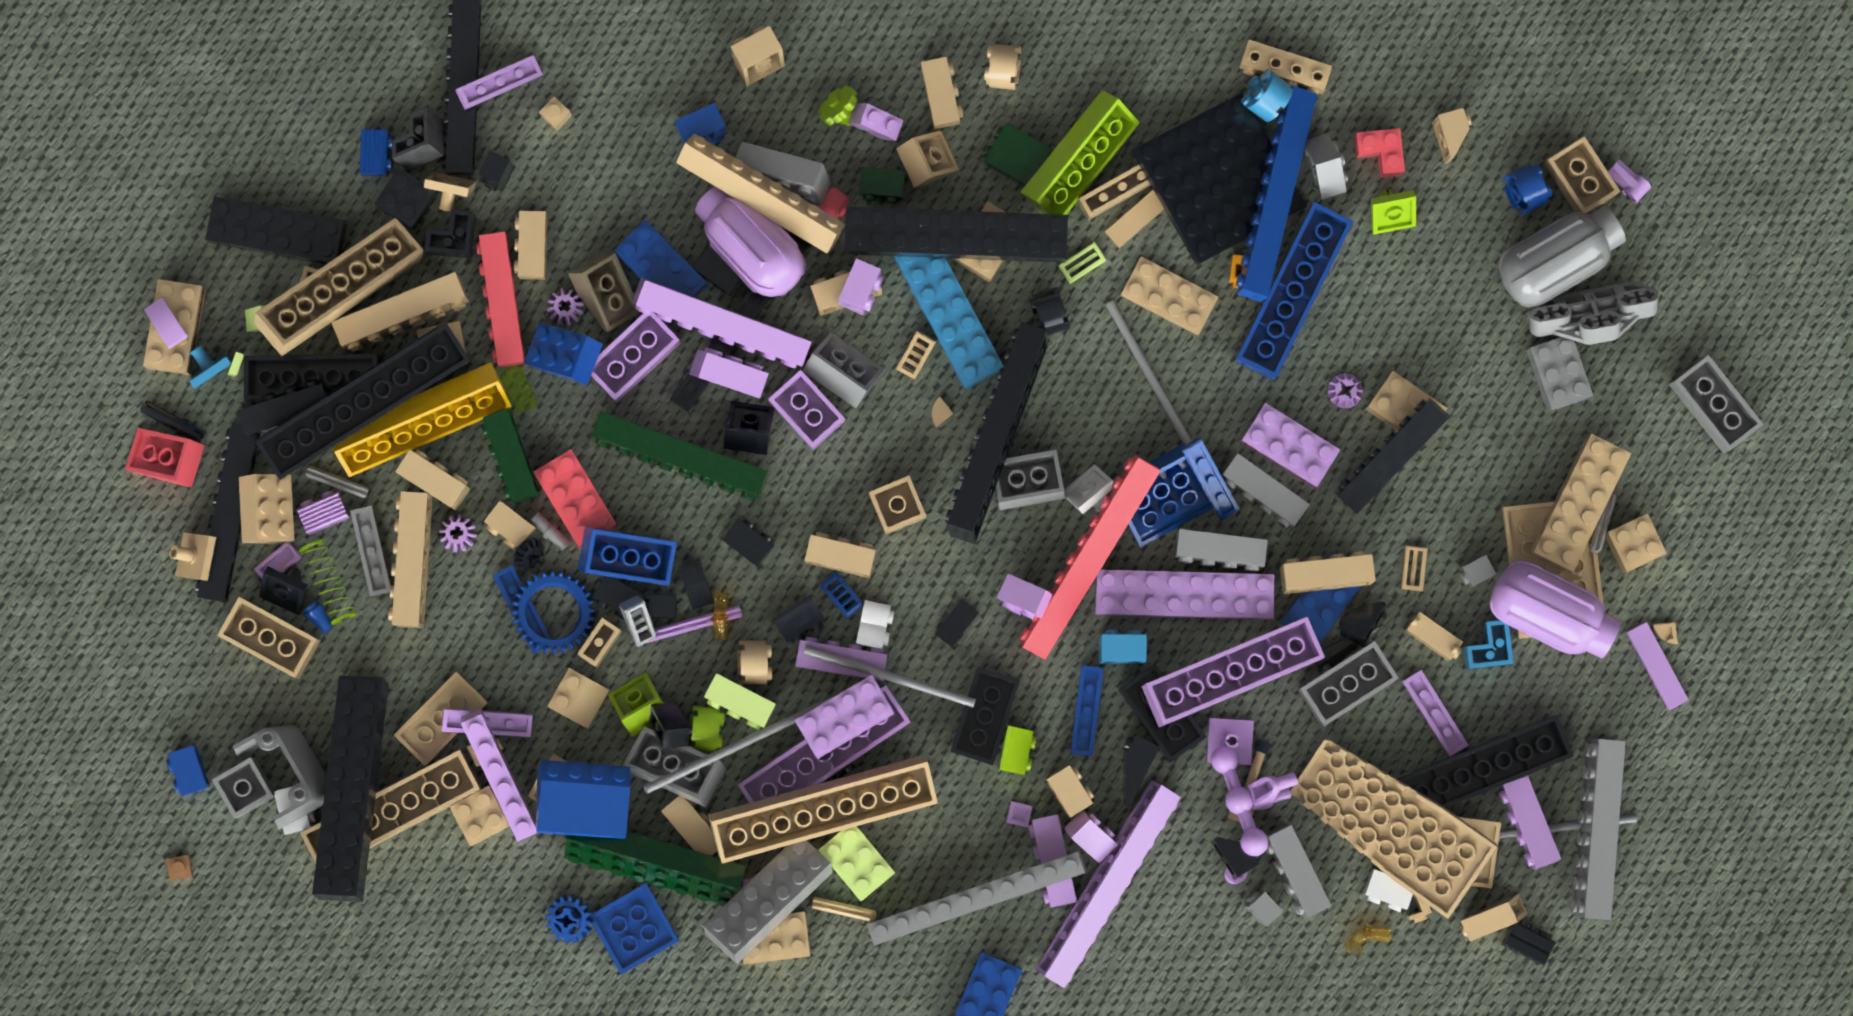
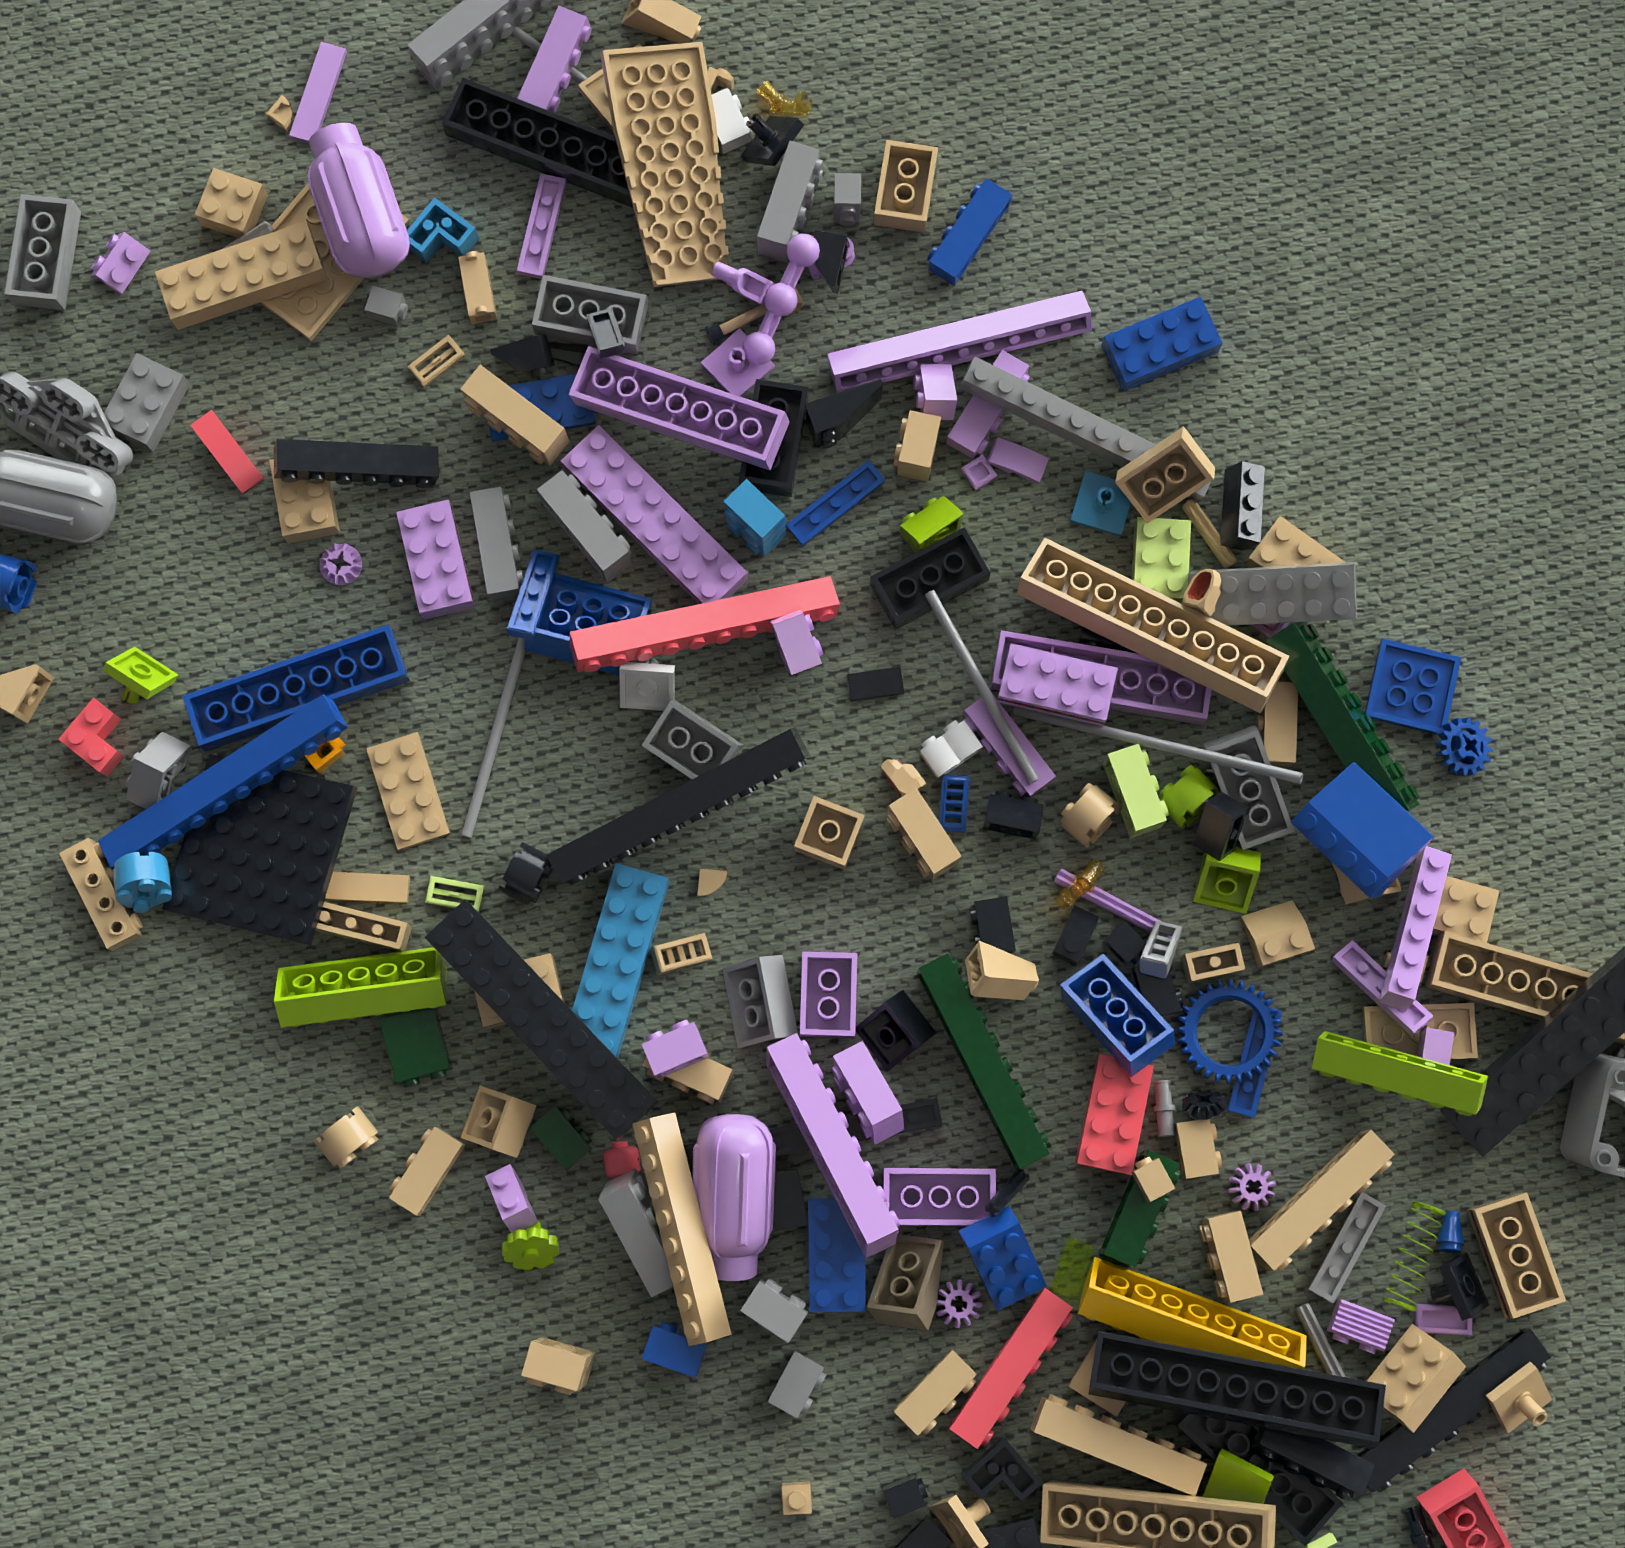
camera: 130 degrees left, 5 degrees down
none -> lavender bracket [91,232,150,294]
none -> coral slope [190,410,264,494]
none -> tile [587,308,626,359]
none -> light grey brick [740,1278,808,1343]
none -> black tile [741,113,804,166]
none -> light grey brick [768,1350,826,1418]
none -> tan brick [874,140,938,233]
none -> tan rock [881,759,926,797]
none -> blue brick [927,178,1013,286]
none -> tan slope [965,941,1039,1000]
none -> black axle [985,1169,1030,1217]
none -> lavender slope [987,438,1049,483]
none -> dark azure tile [1070,471,1131,537]
none -> tan brick [1115,426,1215,523]
none -> tan brick [1131,1156,1175,1202]
none -> tan rock [1182,569,1221,617]
none -> lime tile [1203,1449,1274,1504]
none -> black brick [1220,461,1265,551]
none -> lime brick [1312,1031,1488,1116]
none -> lavender brick [1417,1027,1454,1065]

